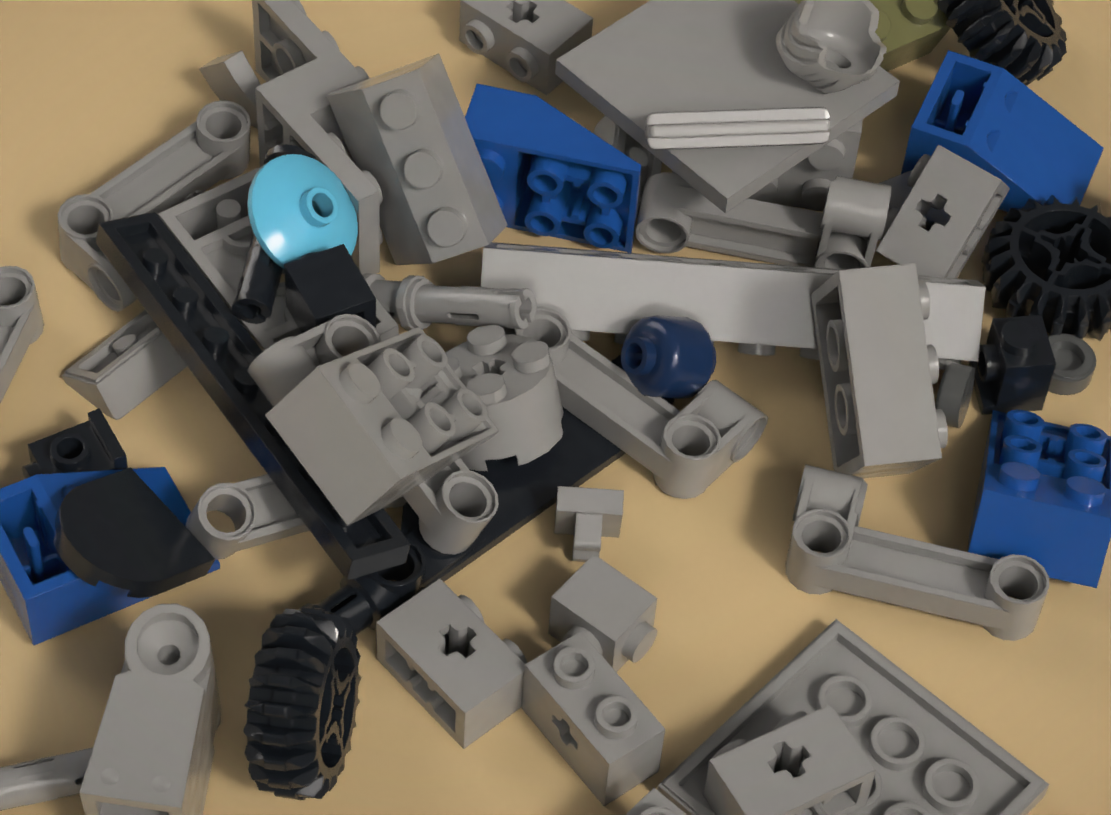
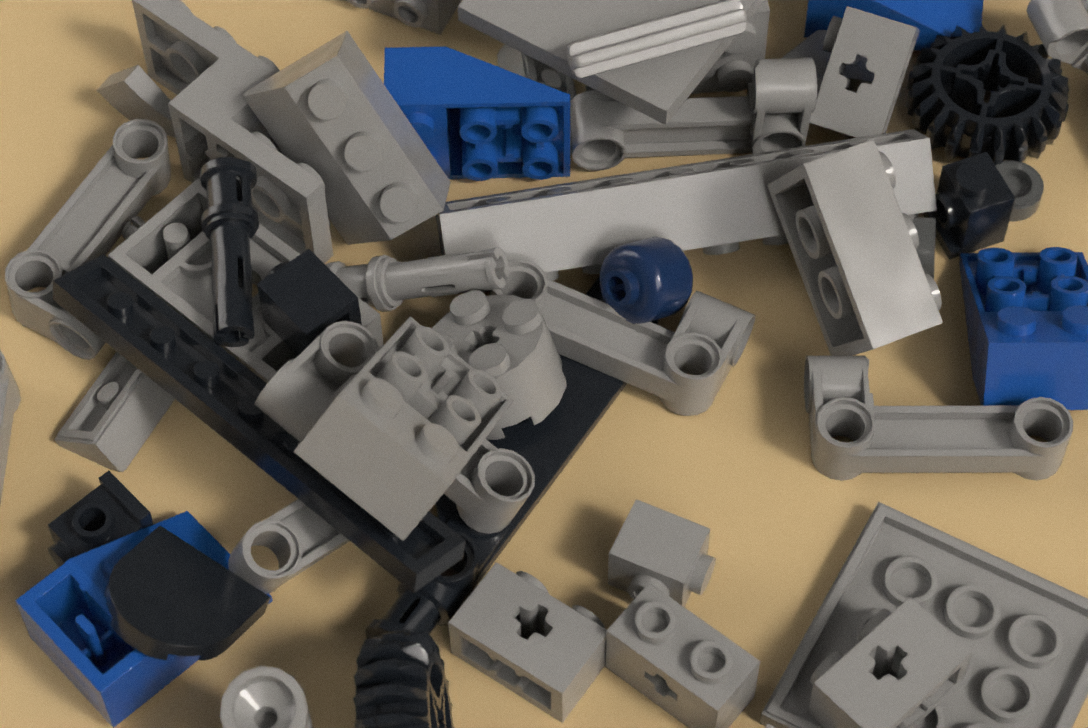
camera: 10 degrees left, 5 degrees up
medium azure dish [247,154,358,269] -> none
light grey tile [554,486,624,562] -> none

